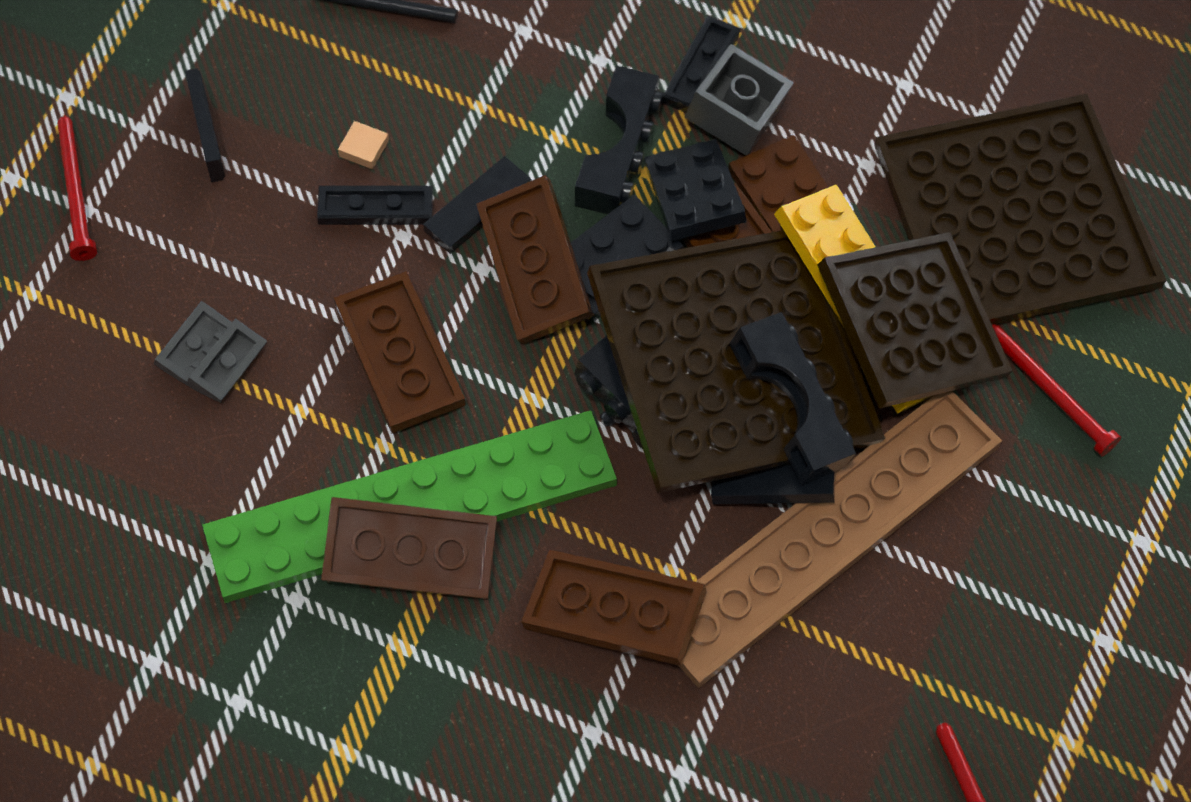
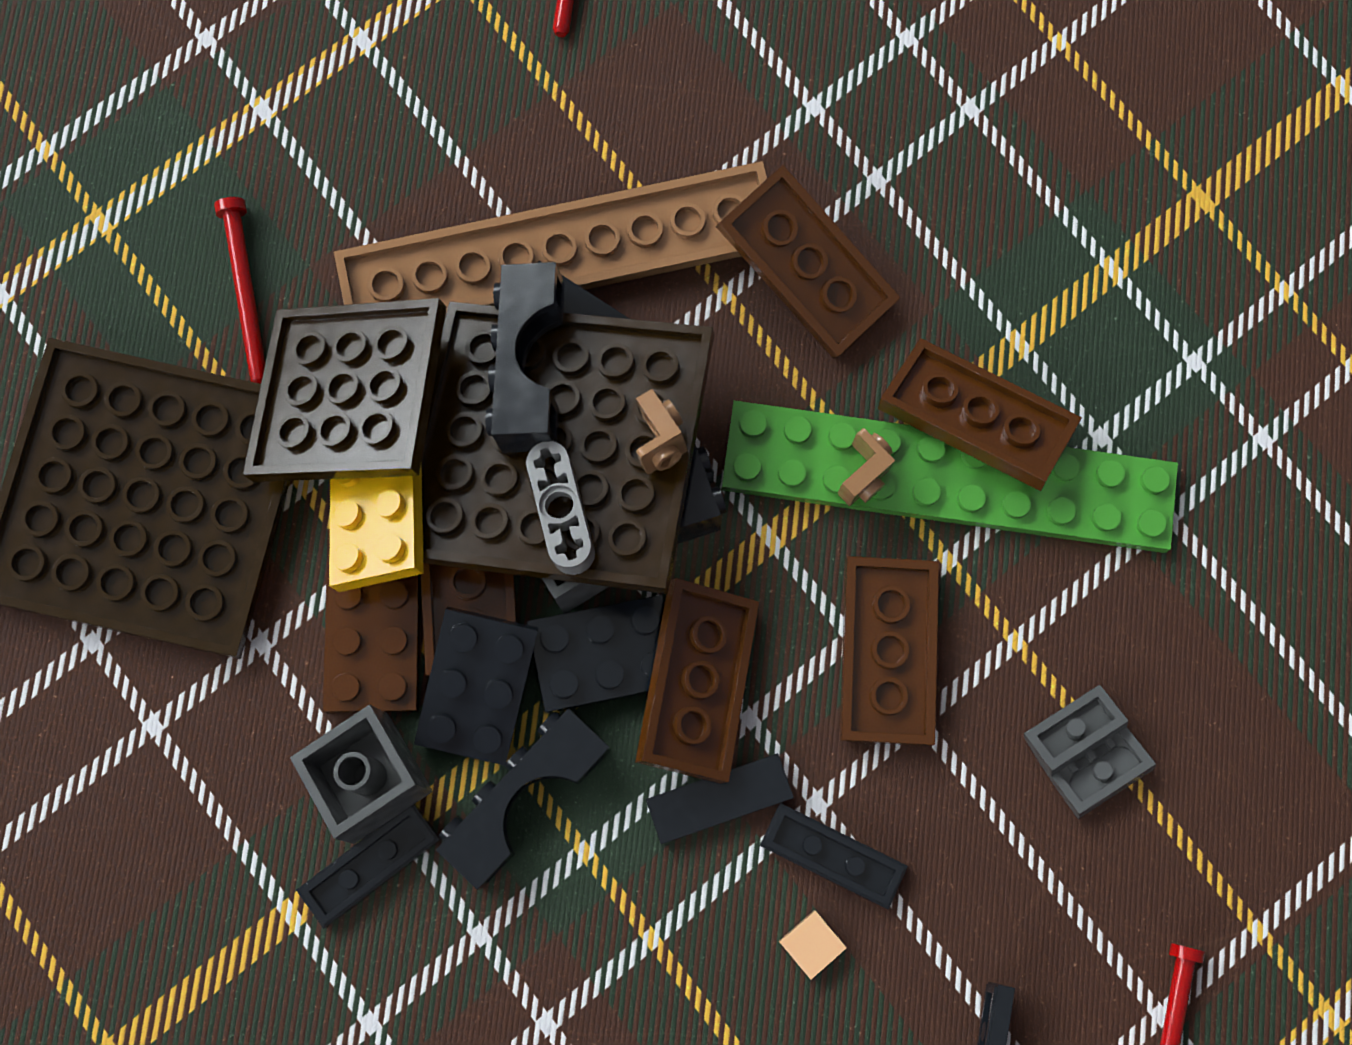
camera: 155 degrees left, 15 degrees up
none -> light grey beam [526,441,595,575]
none -> medium nougat bracket [636,389,688,474]
none -> medium nougat bracket [837,428,895,507]

